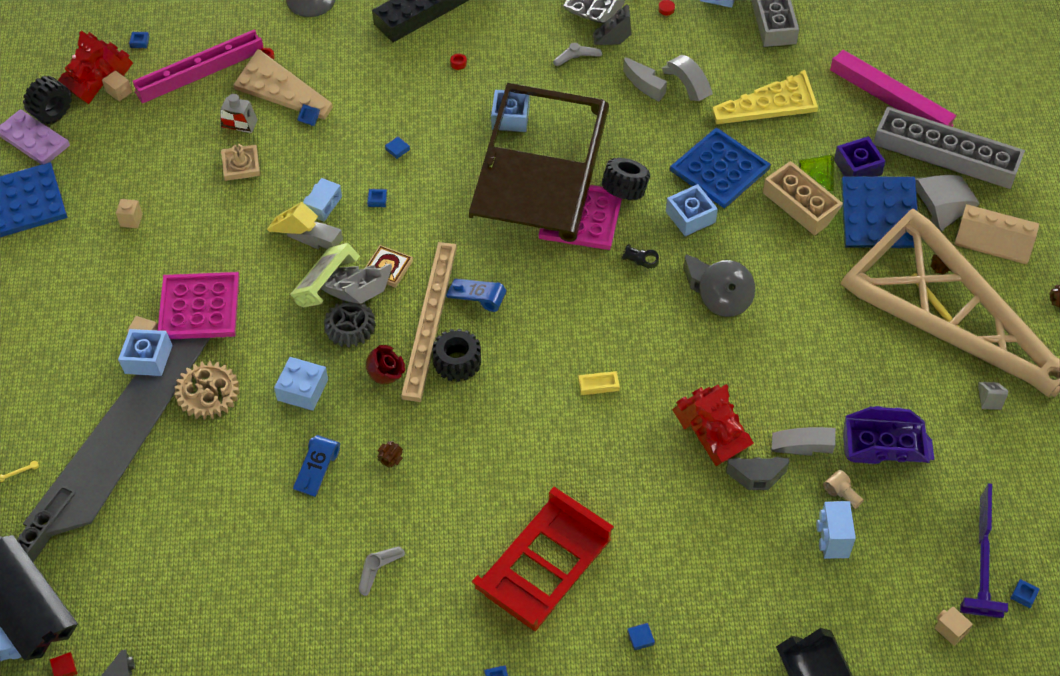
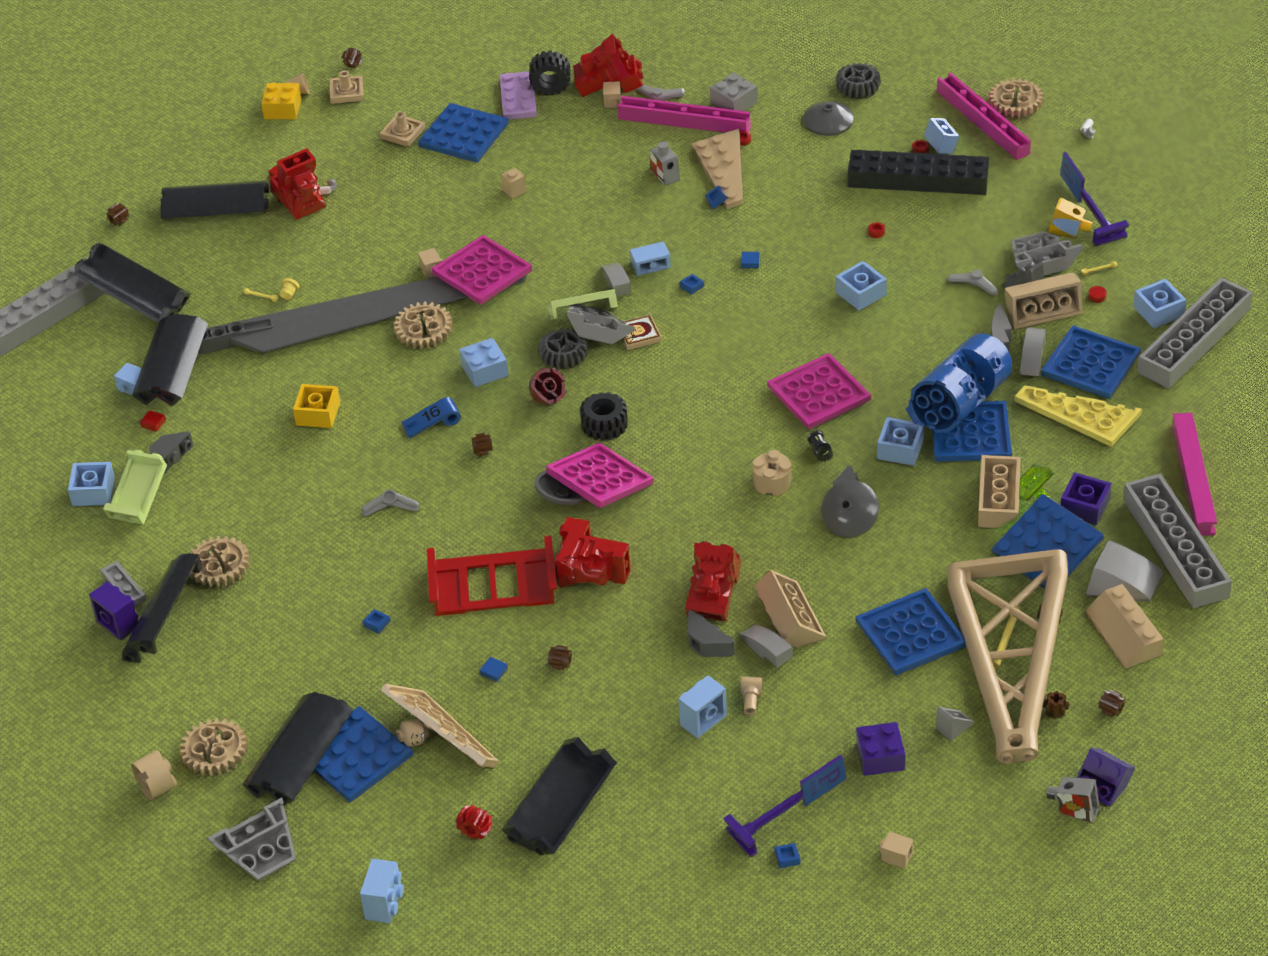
camera: 50 degrees right, 10 degrees down
light blue brick [118,329,173,376] -> none
blue tile [129,32,150,48] -> none
tan plate [221,144,261,181] -> none
light yellow slope [267,202,318,234] -> none
tan plate [401,242,457,402] -> none
blue door [446,279,507,312] -> none
dark brown door [469,83,609,242] -> none
light yellow tile [578,371,620,395] -> none
black tyre [601,158,650,200] -> none
dark purple slope [843,406,935,464] -> none
tan brick [935,607,973,646] -> none
none -> light yellow piece [279,278,299,300]
none -> yellow brick [293,384,340,428]
none -> dark grey dish [534,471,587,506]
none -> dark pink plate [545,443,654,508]
none -> reddish brown gear [548,645,572,670]
none -> red brick [554,517,631,588]
none -> light grey piece [637,84,685,101]
none -> light grey piece [710,72,758,111]
none -> tan brick [753,450,791,496]
none -> tan slope [755,570,826,647]
none -> blue plate [856,588,966,676]
none -> dark purple brick [856,722,906,776]
none -> blue cylinder [905,334,1012,433]
none -> tan slope [1004,272,1083,329]
none -> blue plate [1041,325,1141,399]
none -> reddish brown gear [1043,691,1069,719]

